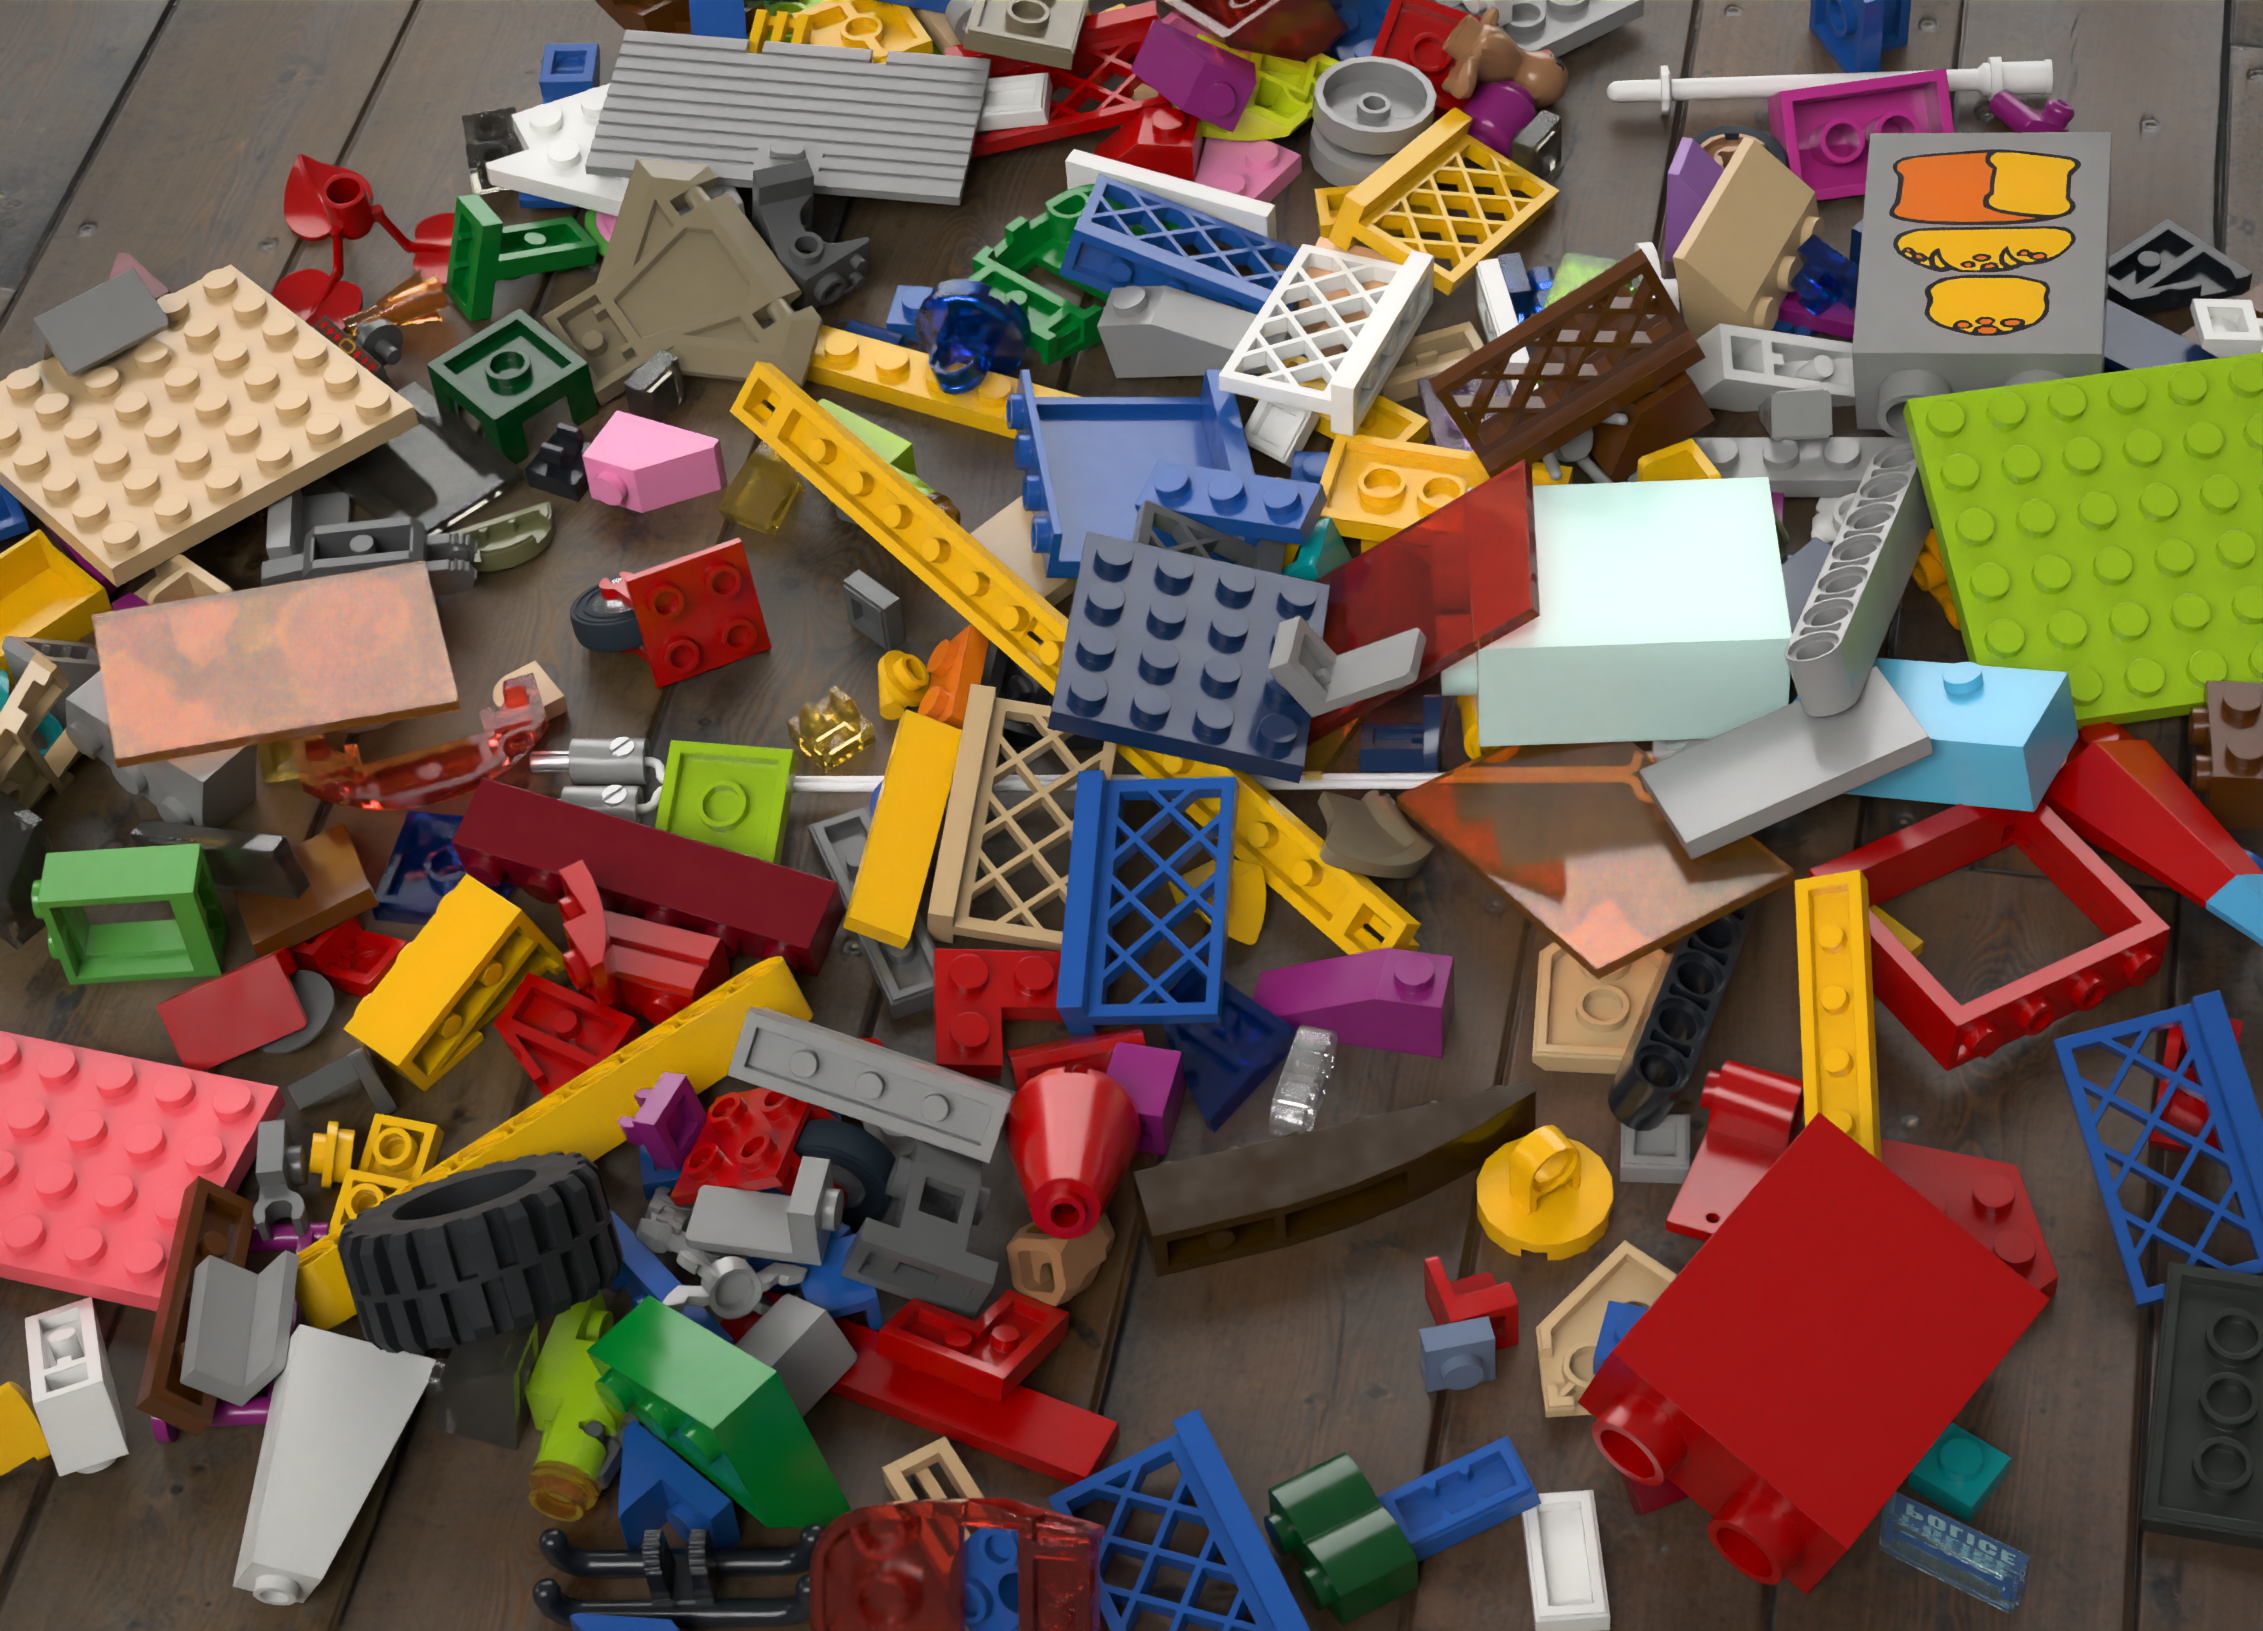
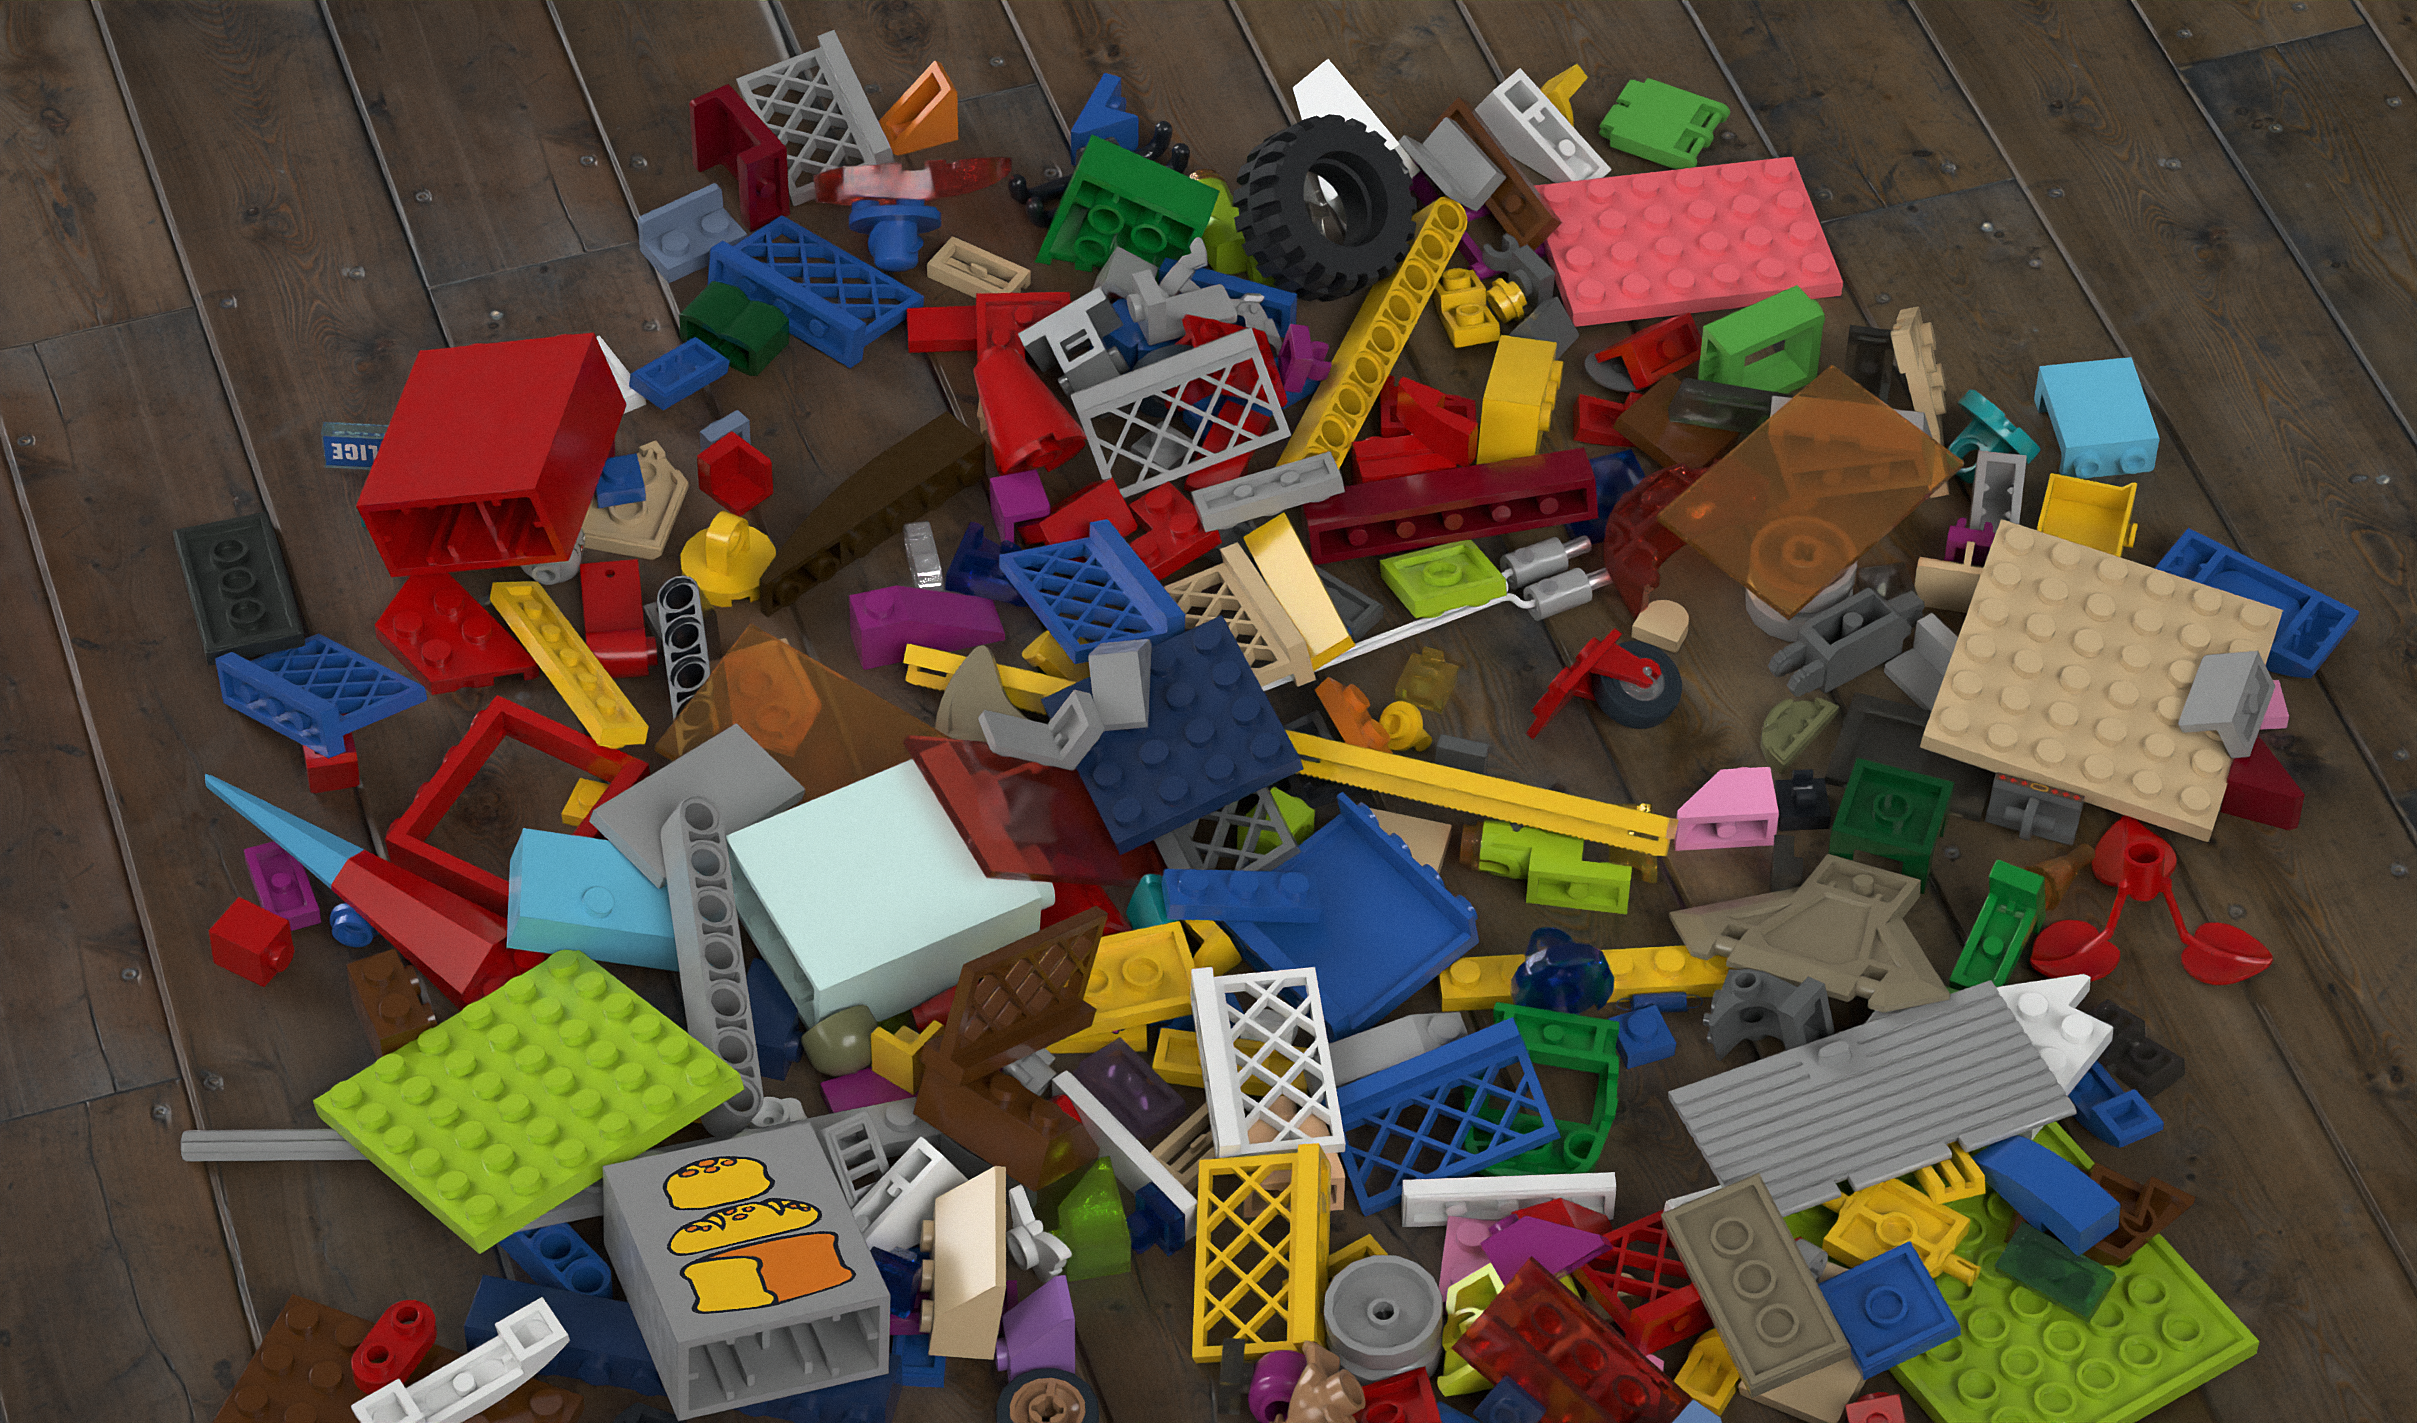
camera: 145 degrees right, 0 degrees up
none -> light grey slope [1088,639,1152,731]
none -> light grey plate [1191,451,1345,533]

